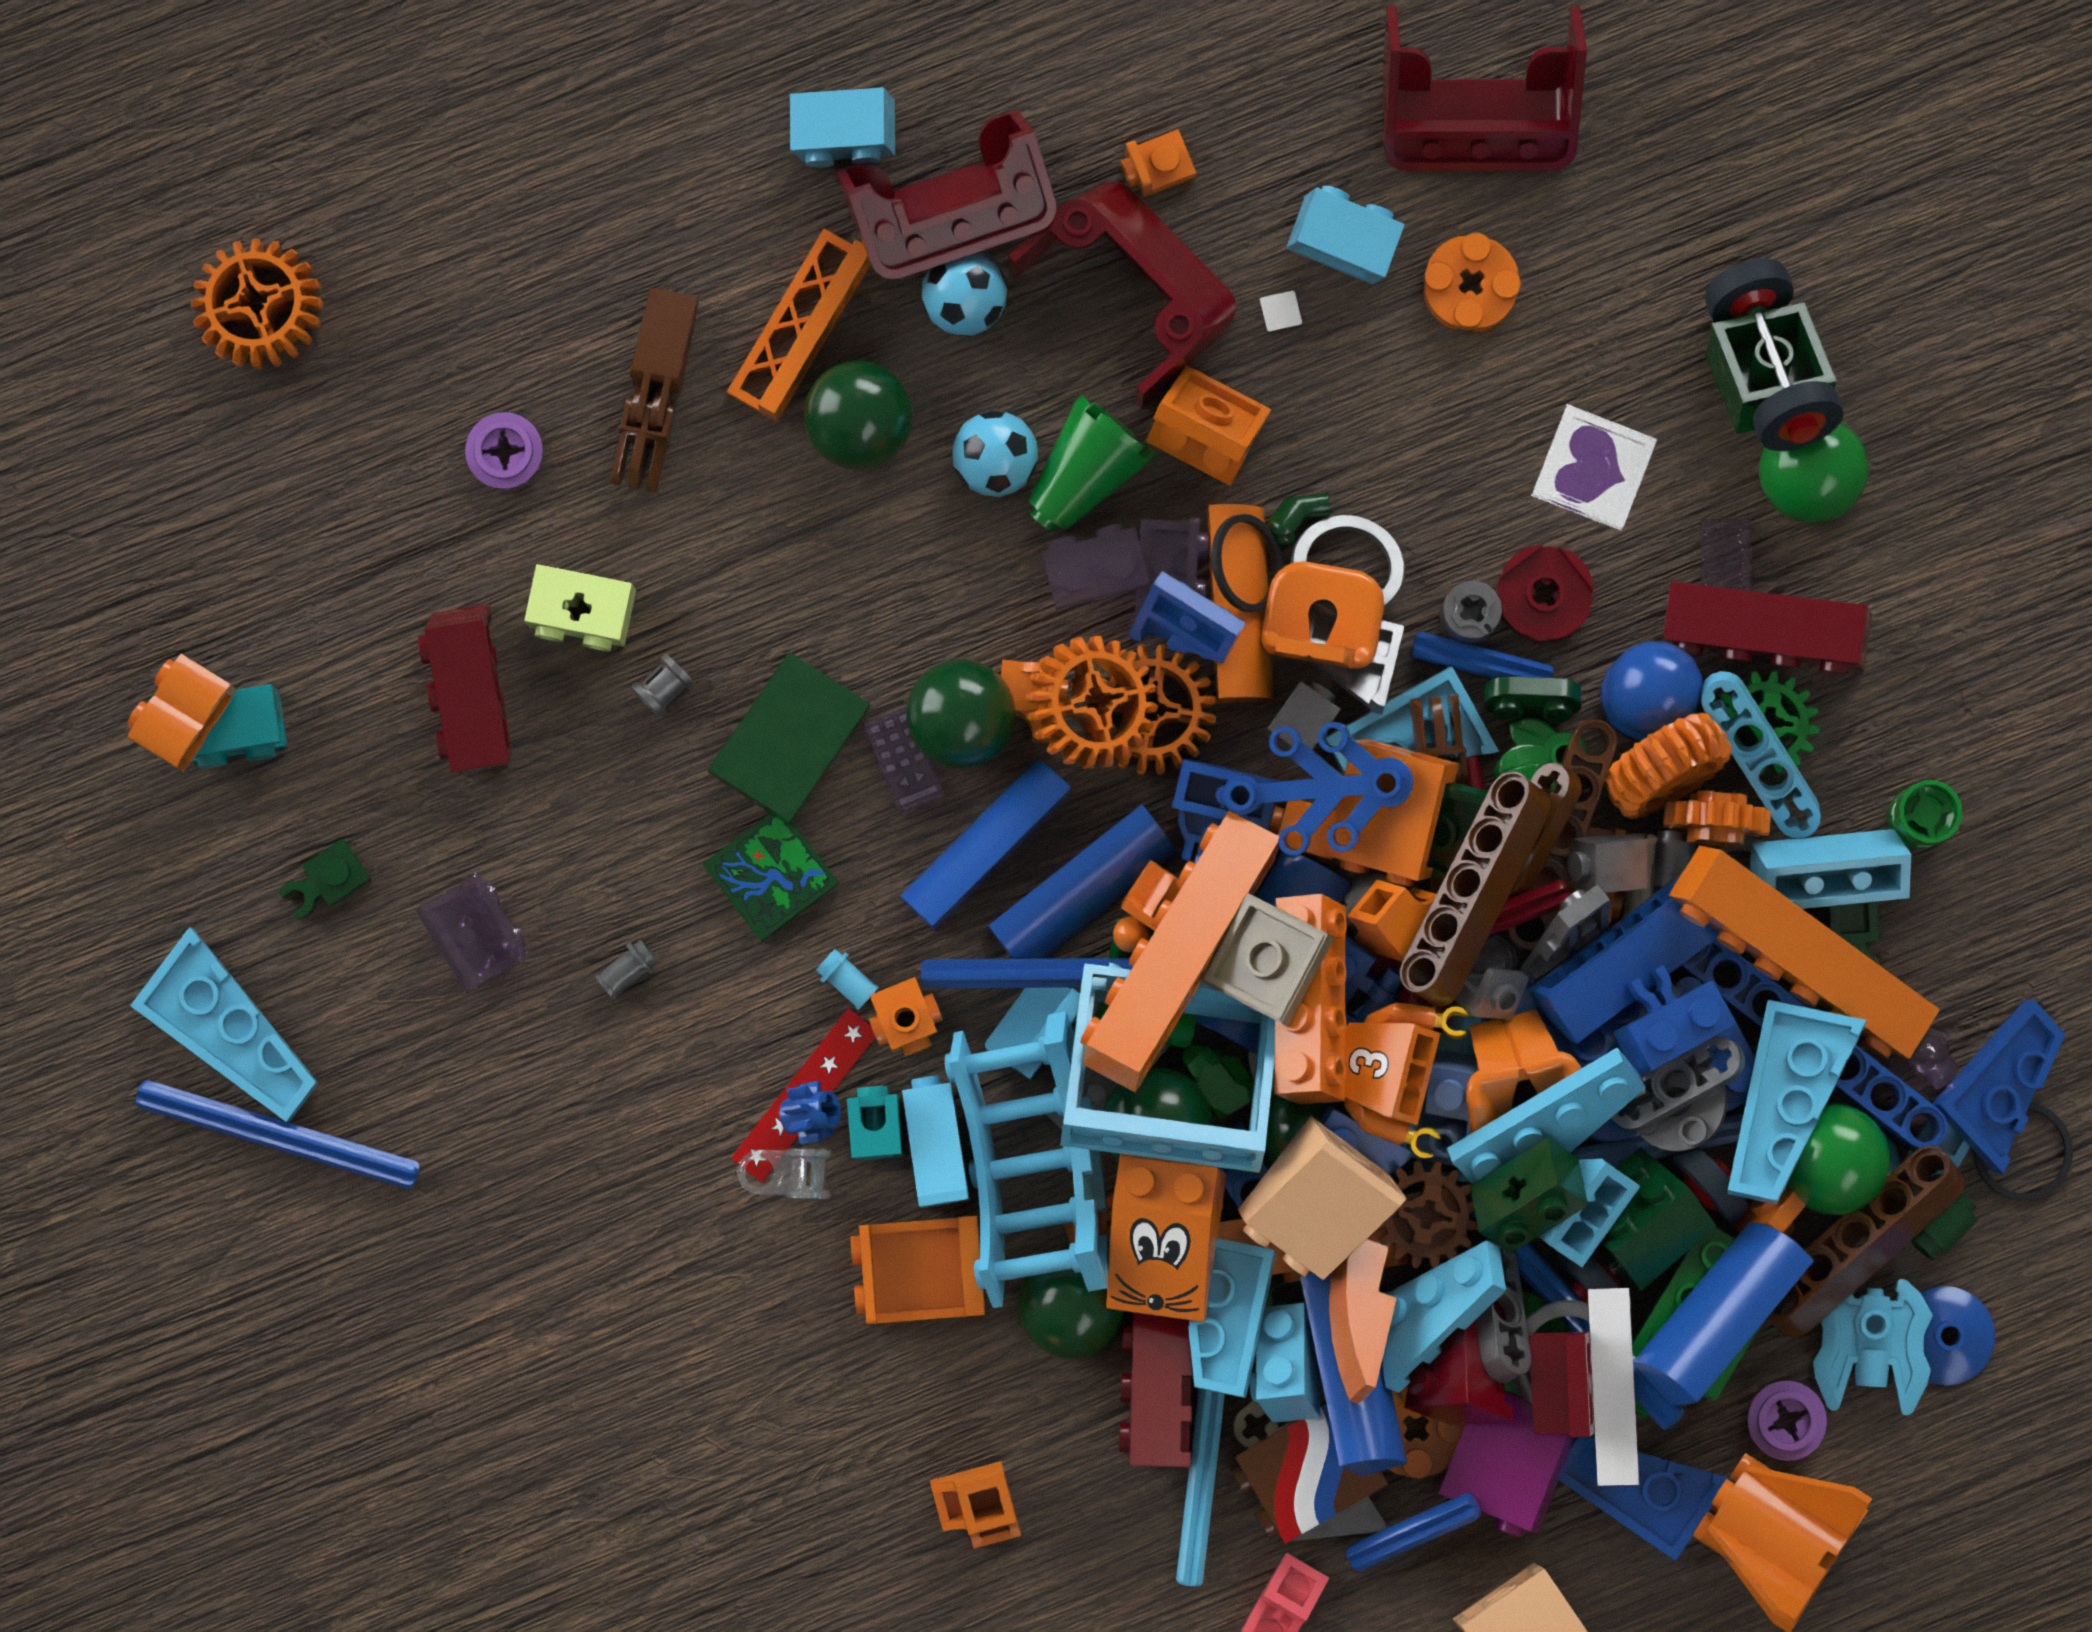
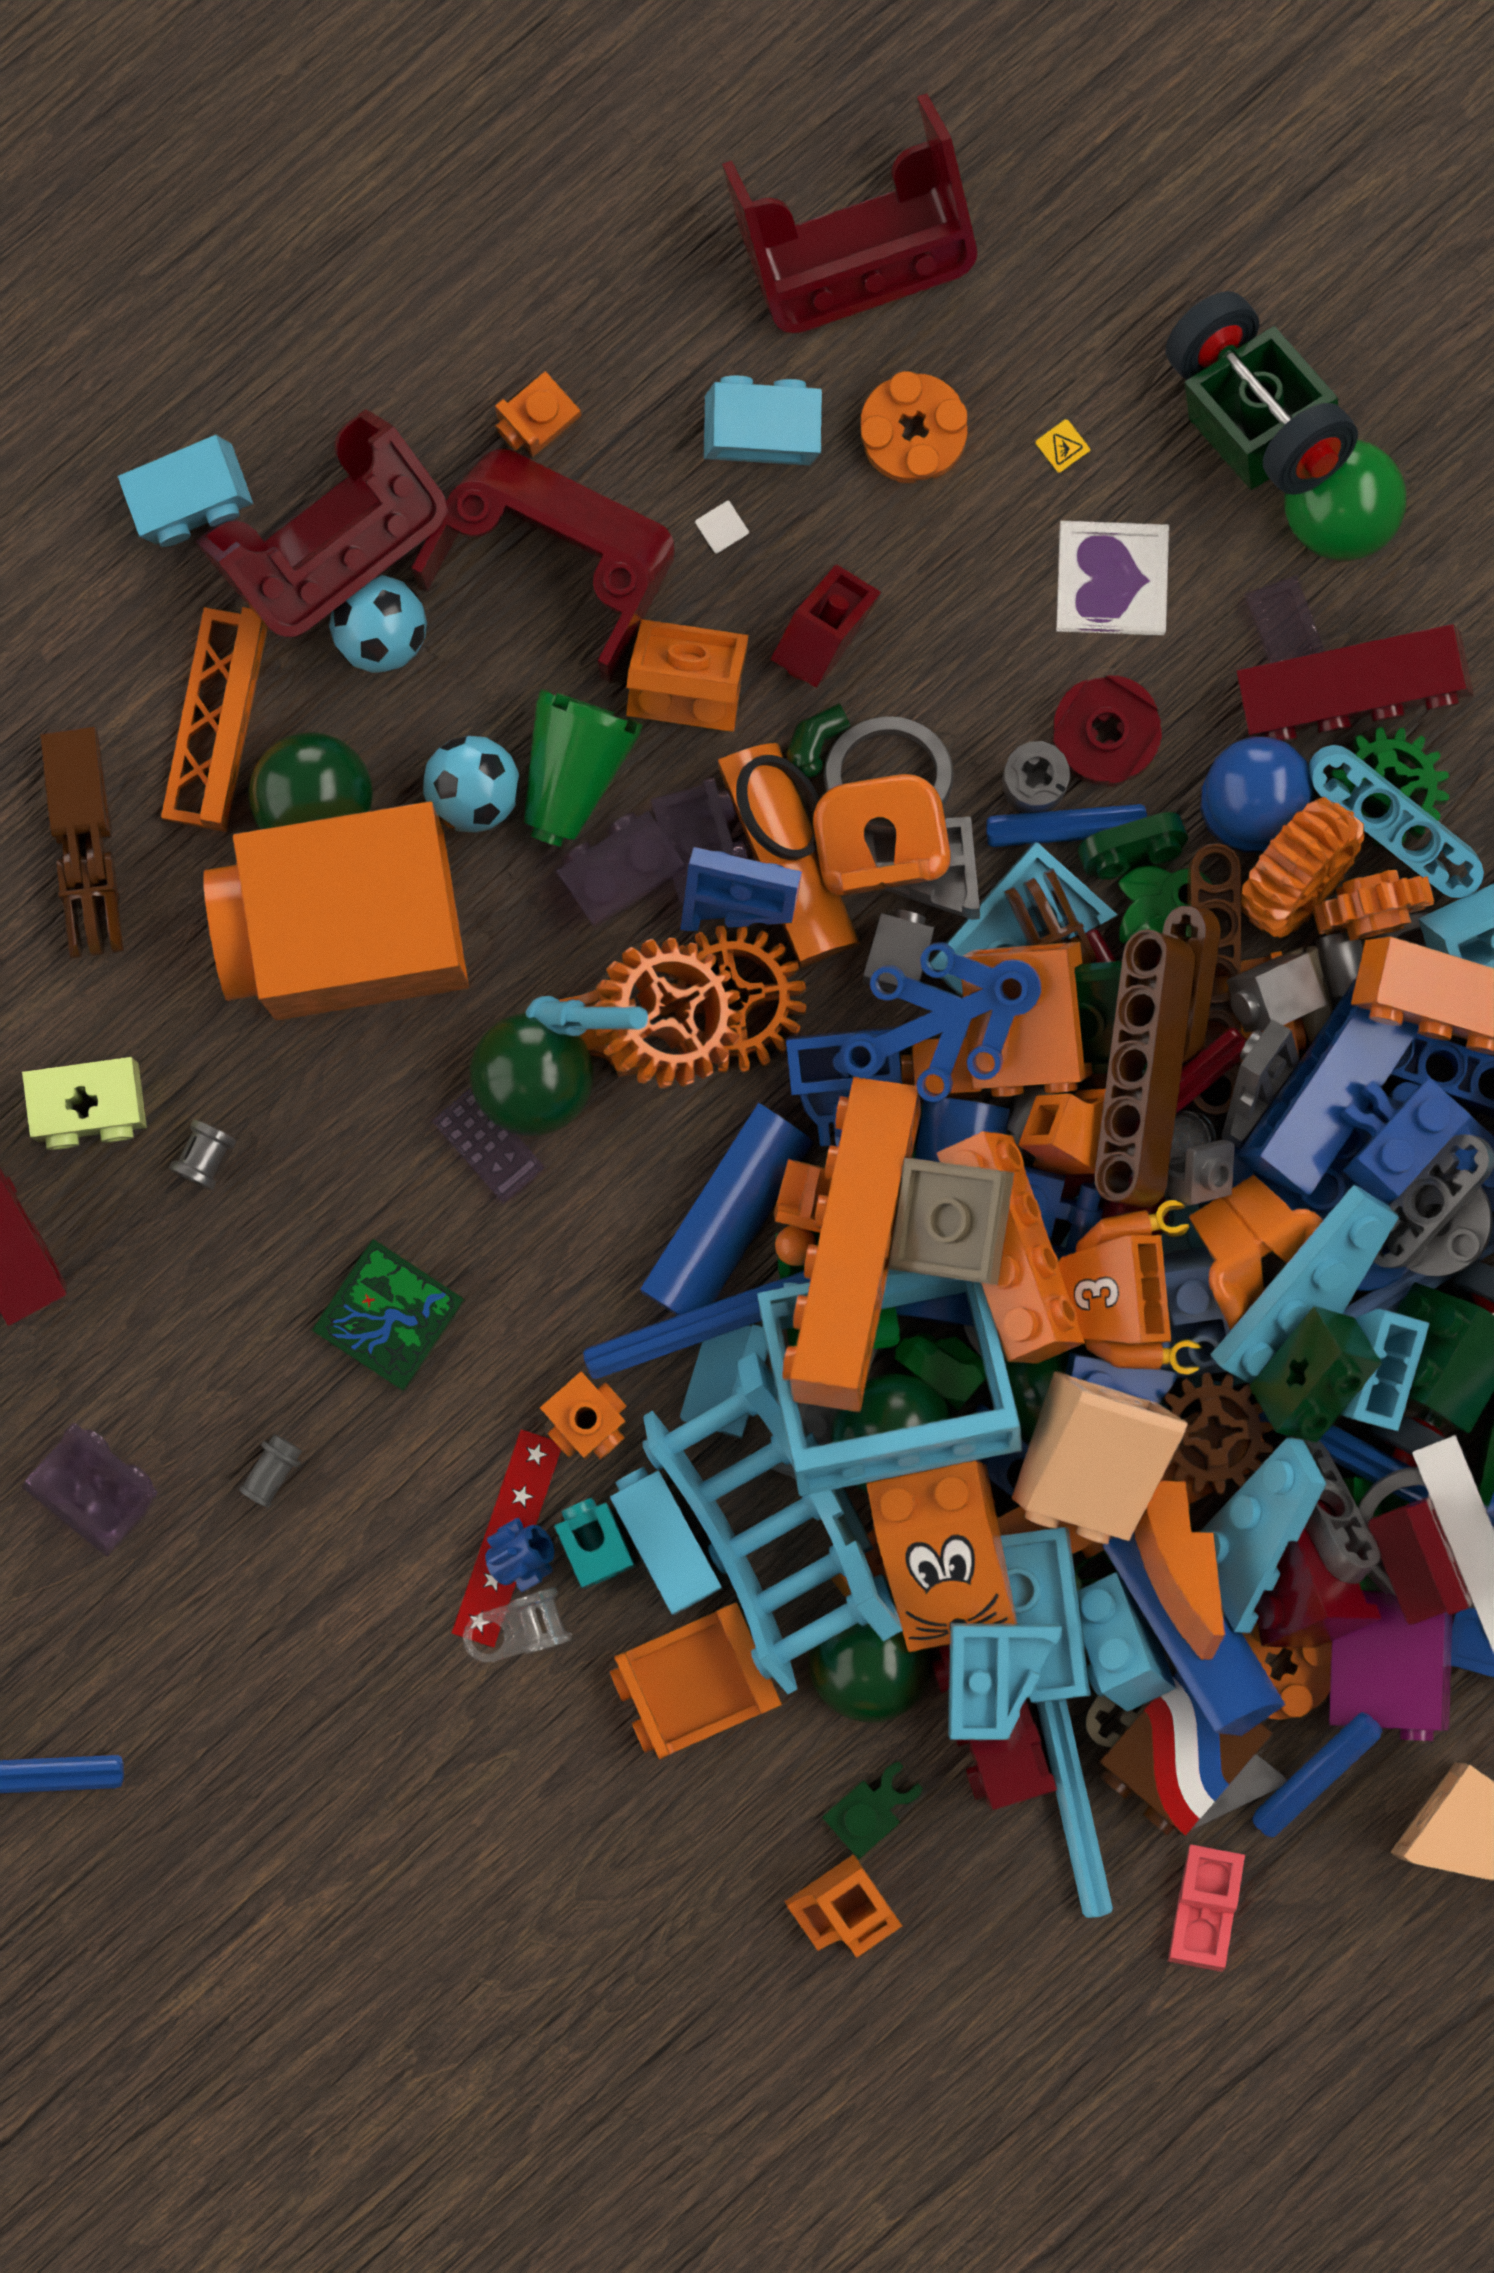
camera: 15 degrees left, 0 degrees up
dark green tile [708,652,870,825] -> none
medium azure pin [816,949,879,1010] -> none
blue brick [899,759,1071,931] -> none
none -> orange container [203,801,469,1021]
none -> medium azure pin [525,996,648,1036]
none -> dark red slope [770,564,882,688]
none -> dark green plate [822,1761,923,1859]
none -> medium azure wing [949,1623,1062,1740]
none -> yellow sticker [1036,419,1090,473]

